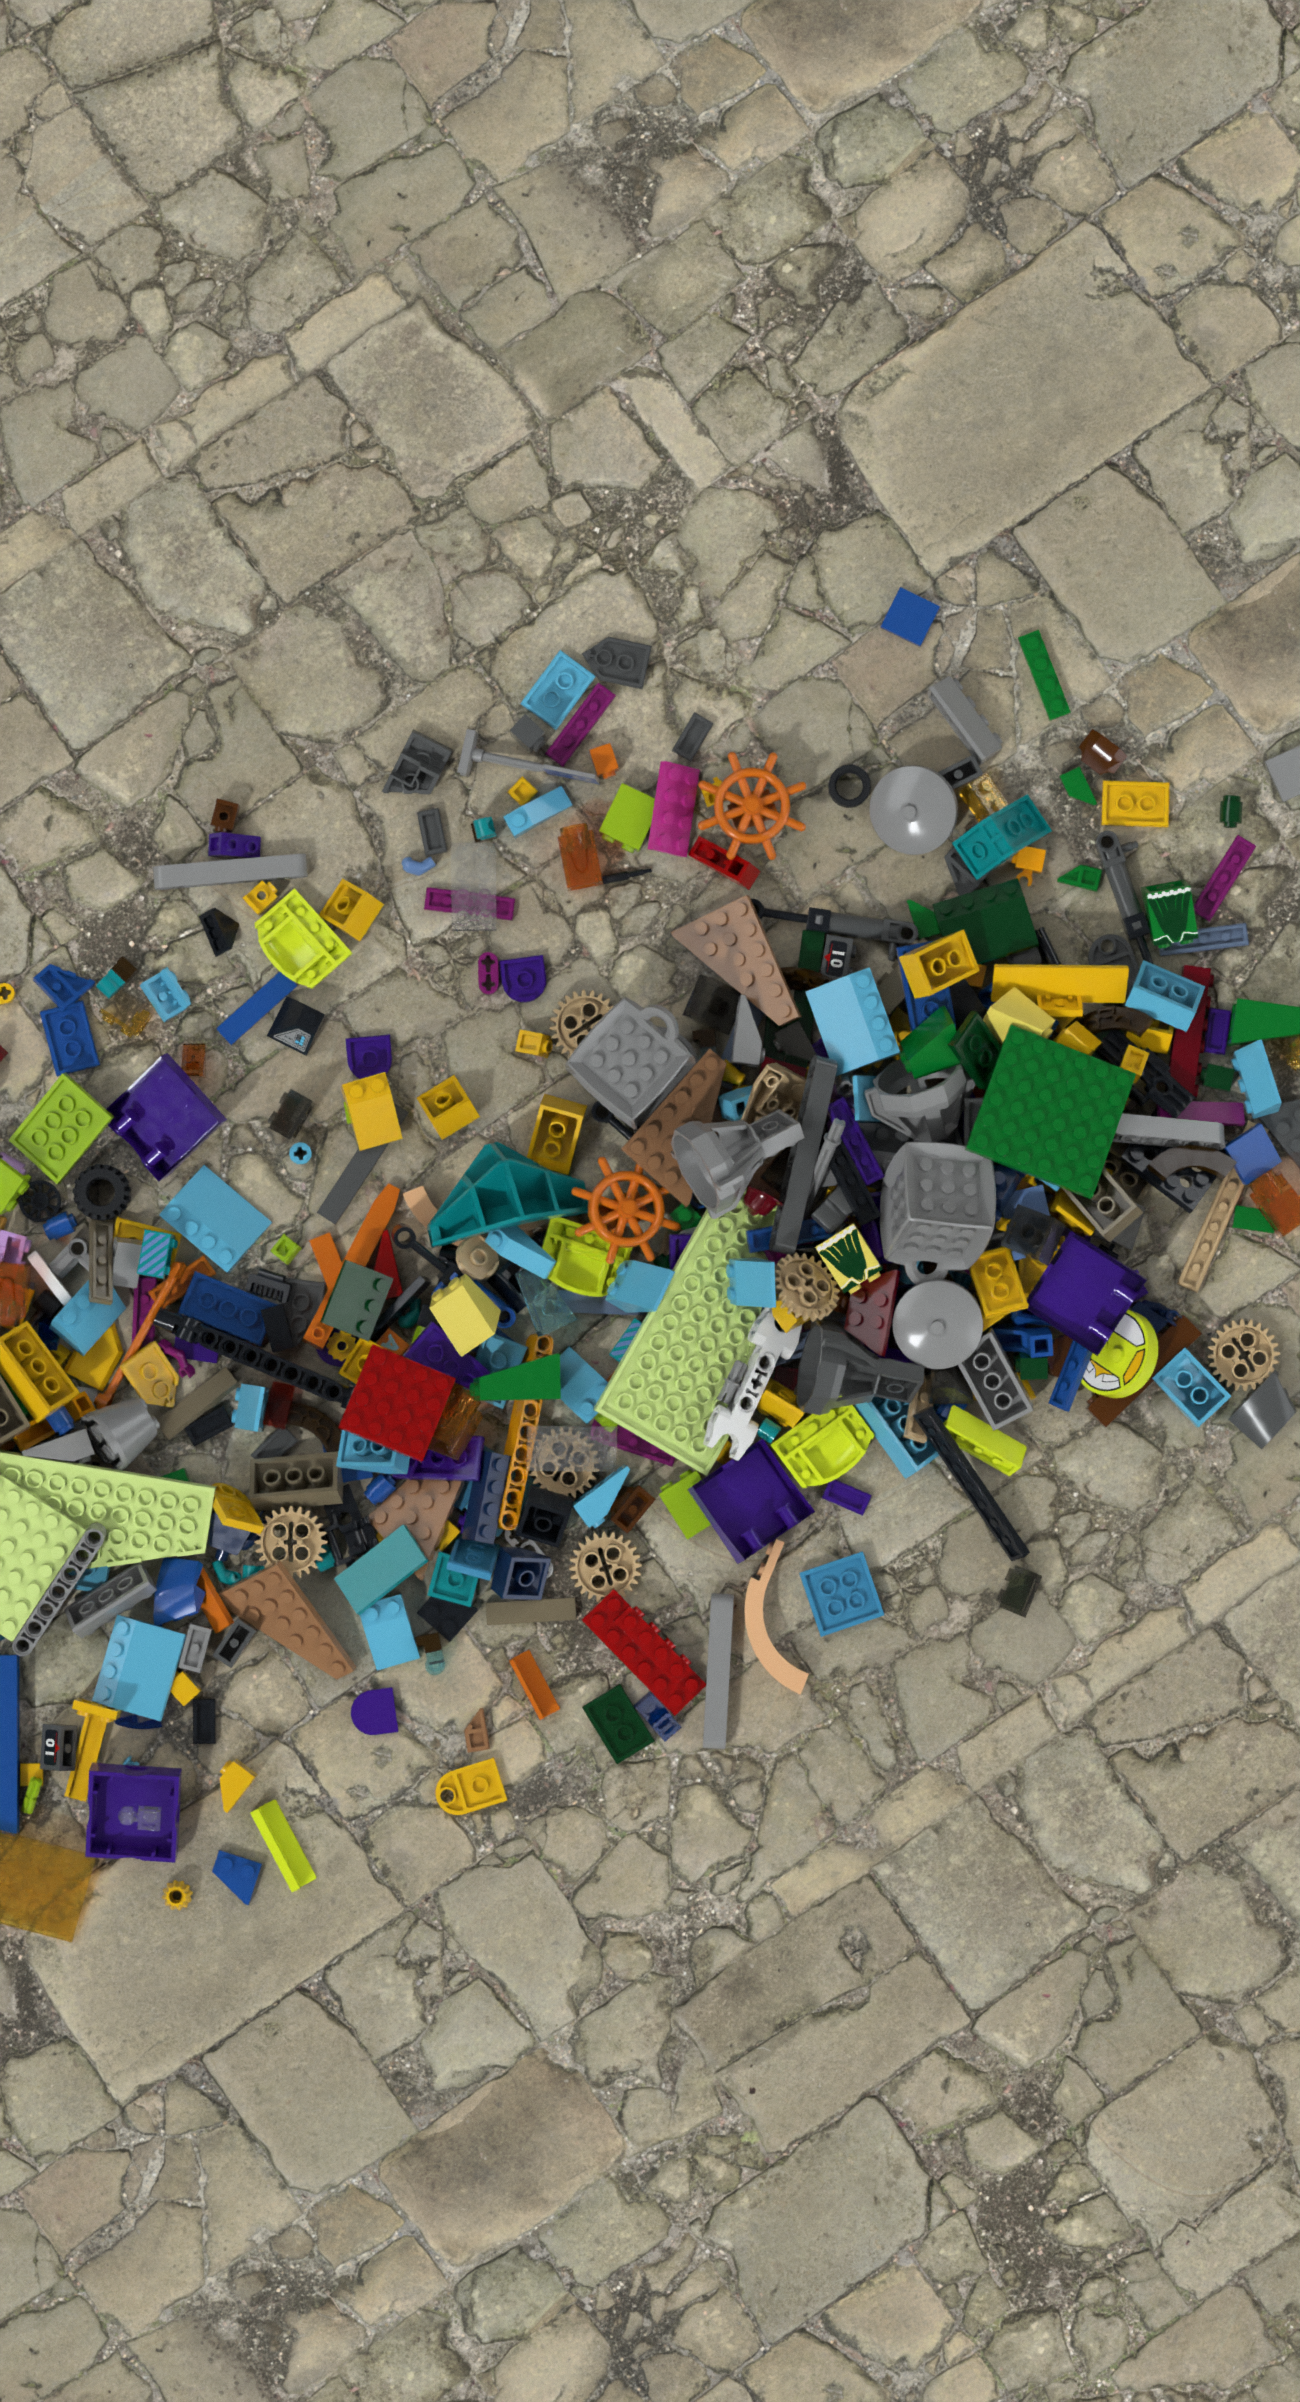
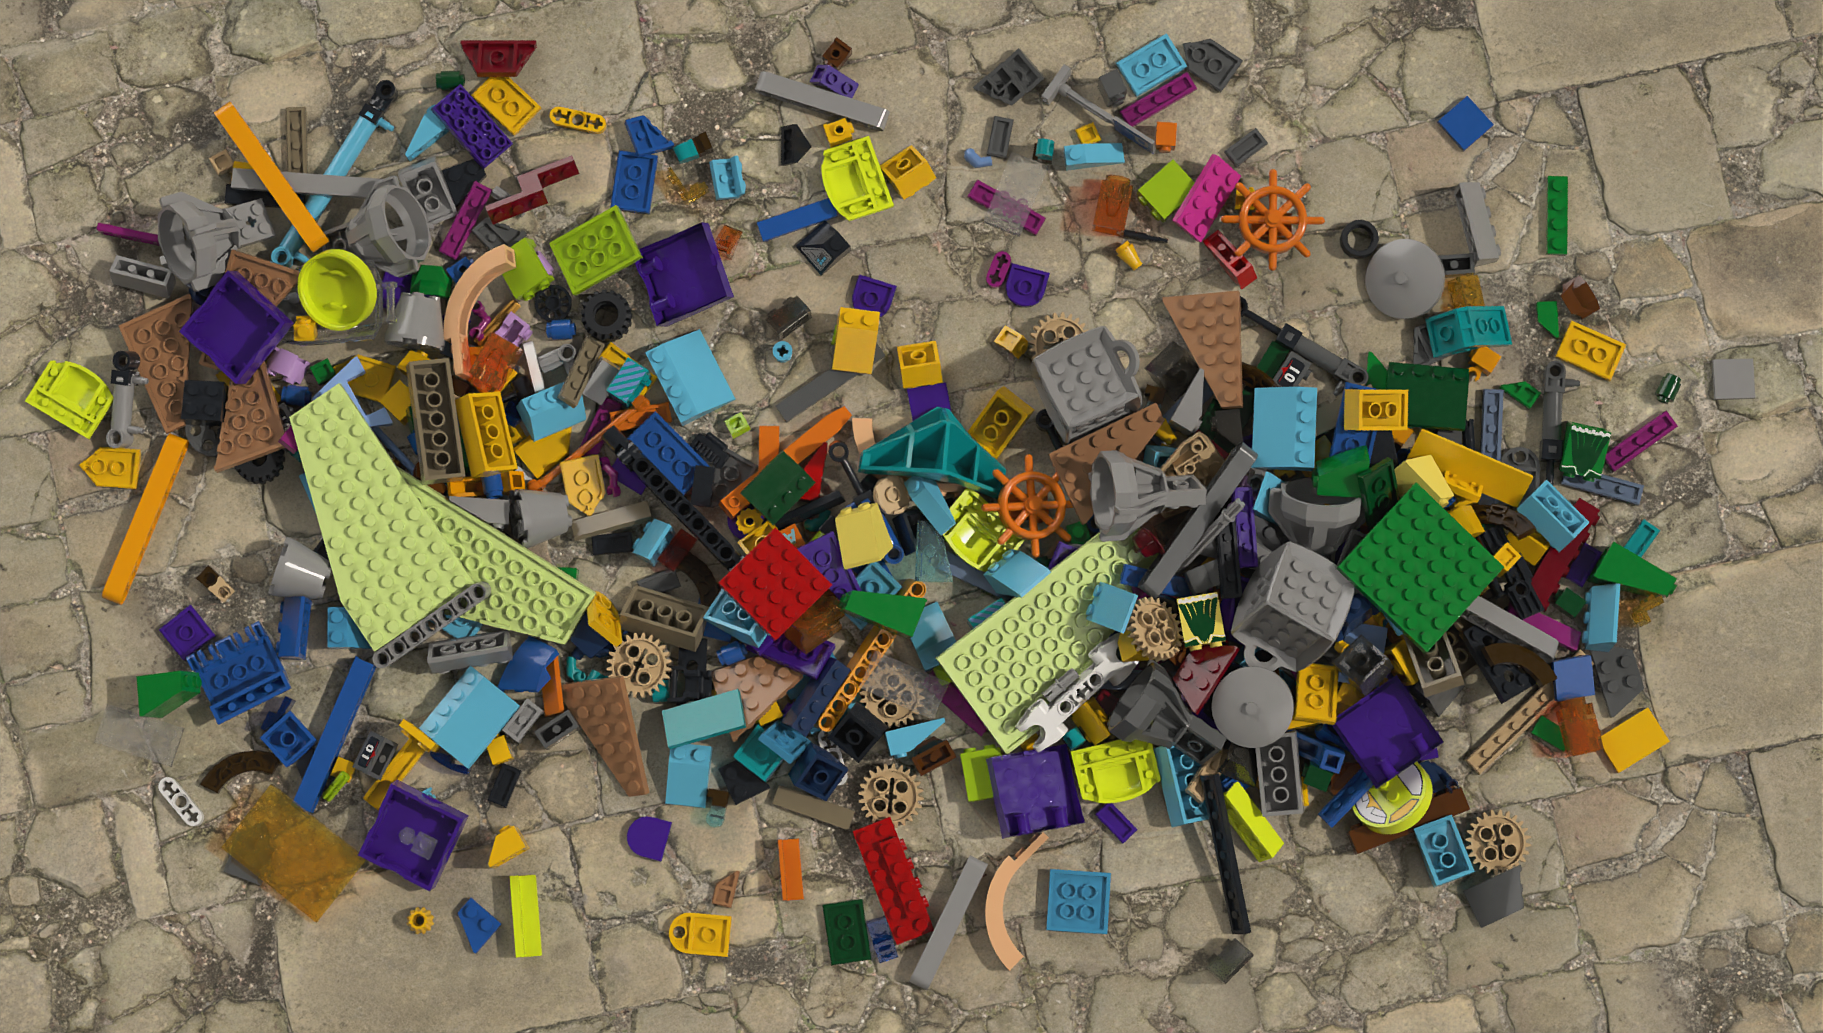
camera: 25 degrees right, 5 degrees down
none -> dark purple tile [907,382,951,421]
none -> yellow cone [1115,240,1143,271]
none -> sand blue tile [1478,389,1504,505]
none -> teal tile [1624,519,1660,557]

